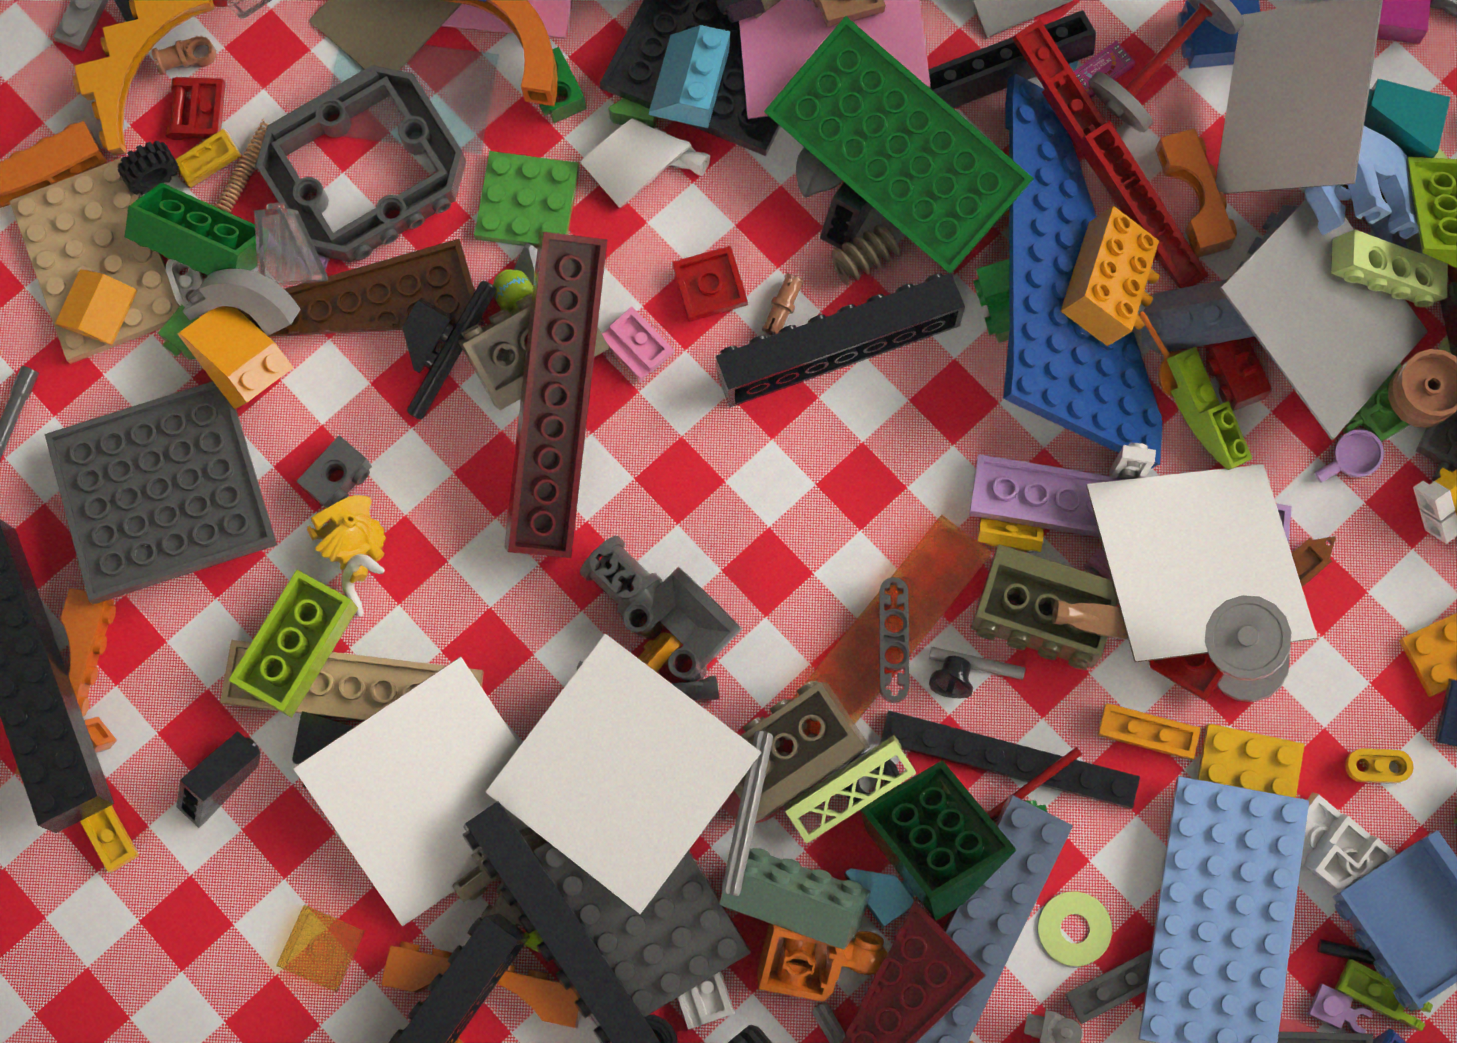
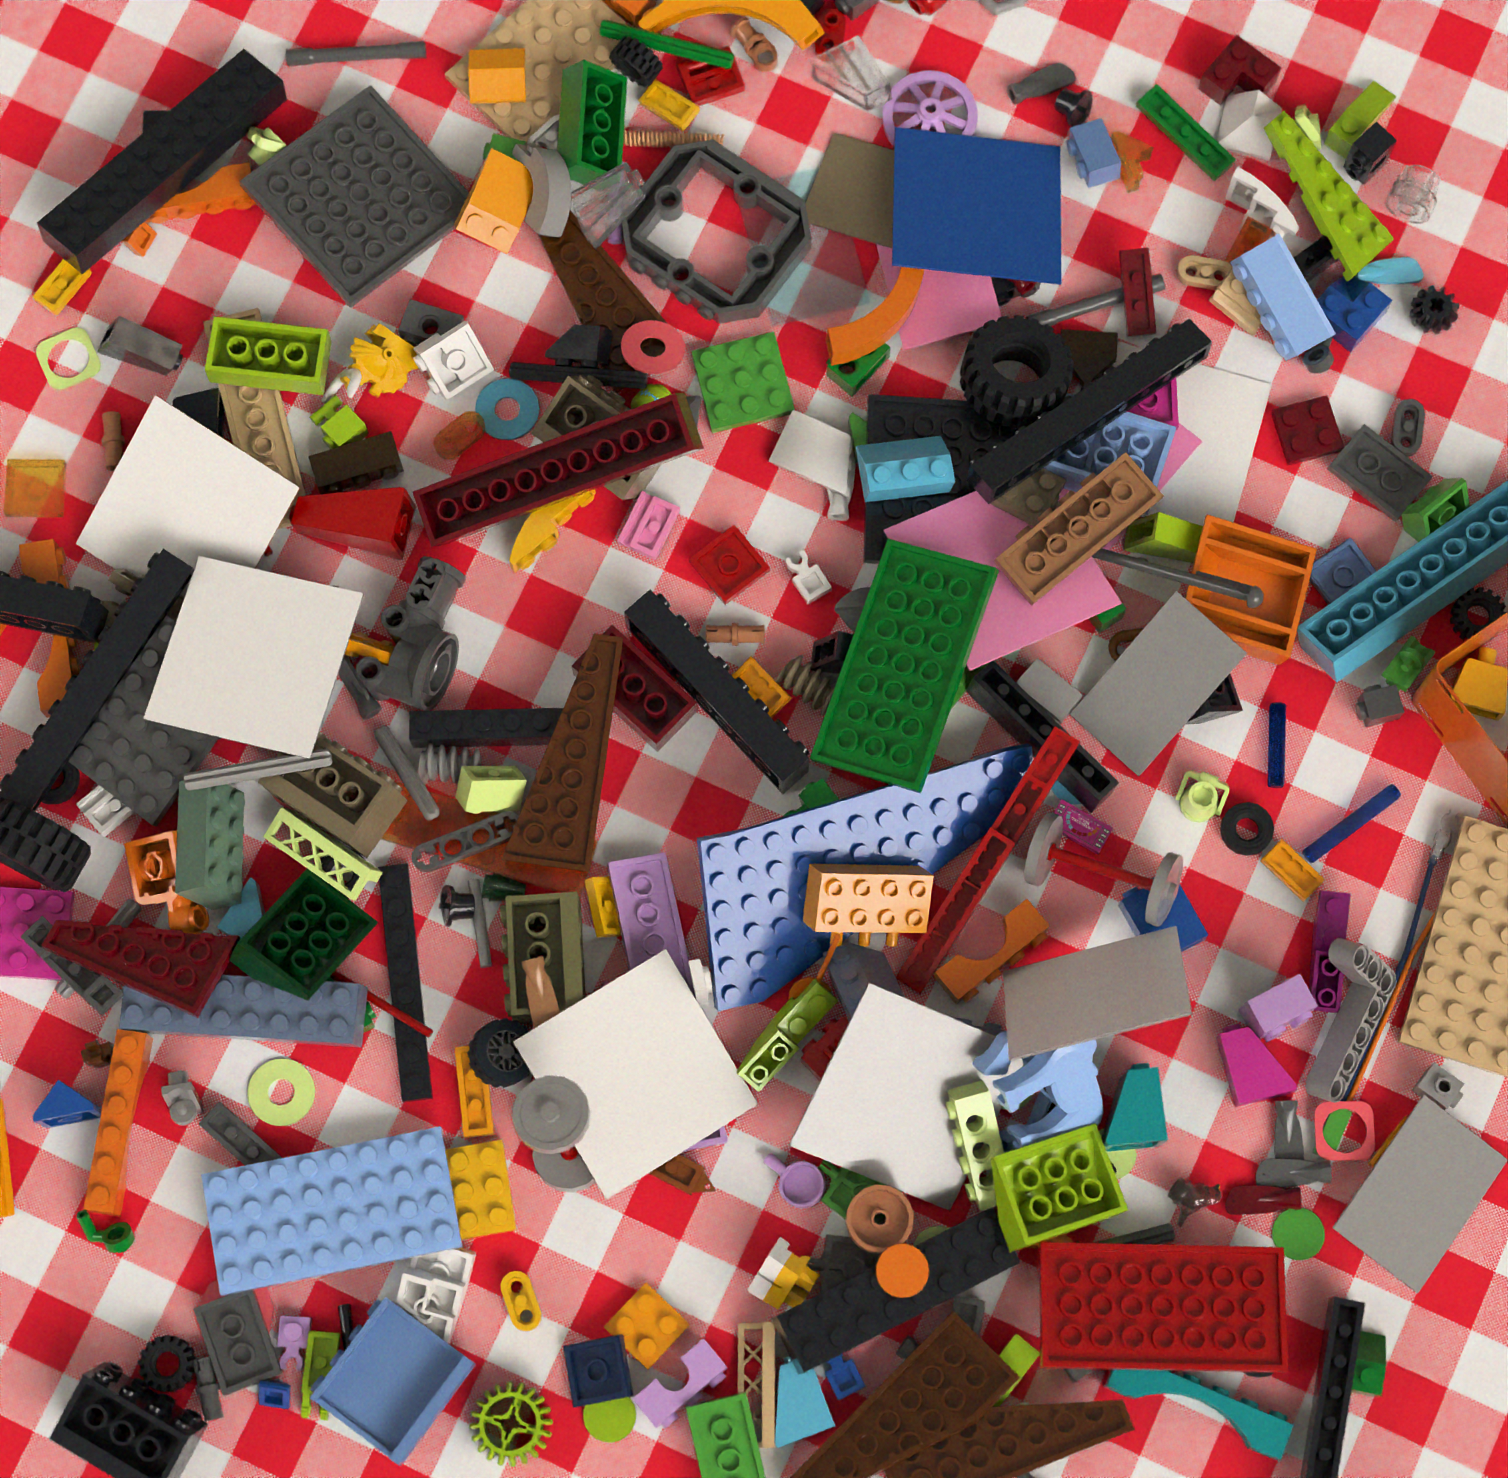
camera: 65 degrees right, 0 degrees up
none -> yellowish green piece [36,328,101,390]
none -> nougat pin [101,411,125,471]
none -> yellowish green piece [247,126,287,166]
none -> red slope [289,487,417,560]
none -> dark brown brick [308,431,404,494]
none -> lime brick [309,395,369,449]
none -> light grey axle [374,725,440,821]
none -> black brick [409,708,563,748]
none -> white plate [413,321,494,400]
none -> light grey piece [418,743,482,784]
none -> clear orange plate [434,411,485,460]
none -> yellowish green brick [455,766,527,814]
none -> black wheel [468,1018,530,1088]
none -> medium azure gear [475,378,539,440]
none -> clear green cone [481,872,526,902]
none -> reddish brown wing [503,633,623,872]
none -> yellow slope [509,489,596,573]
none -> dark red brick [571,625,698,752]
none -> green axle [599,20,734,69]
none -> coral gear [621,320,685,374]
none -> light orange plate [732,656,792,718]
none -> white plate [786,550,832,605]
none -> light grey brick [1016,658,1082,725]

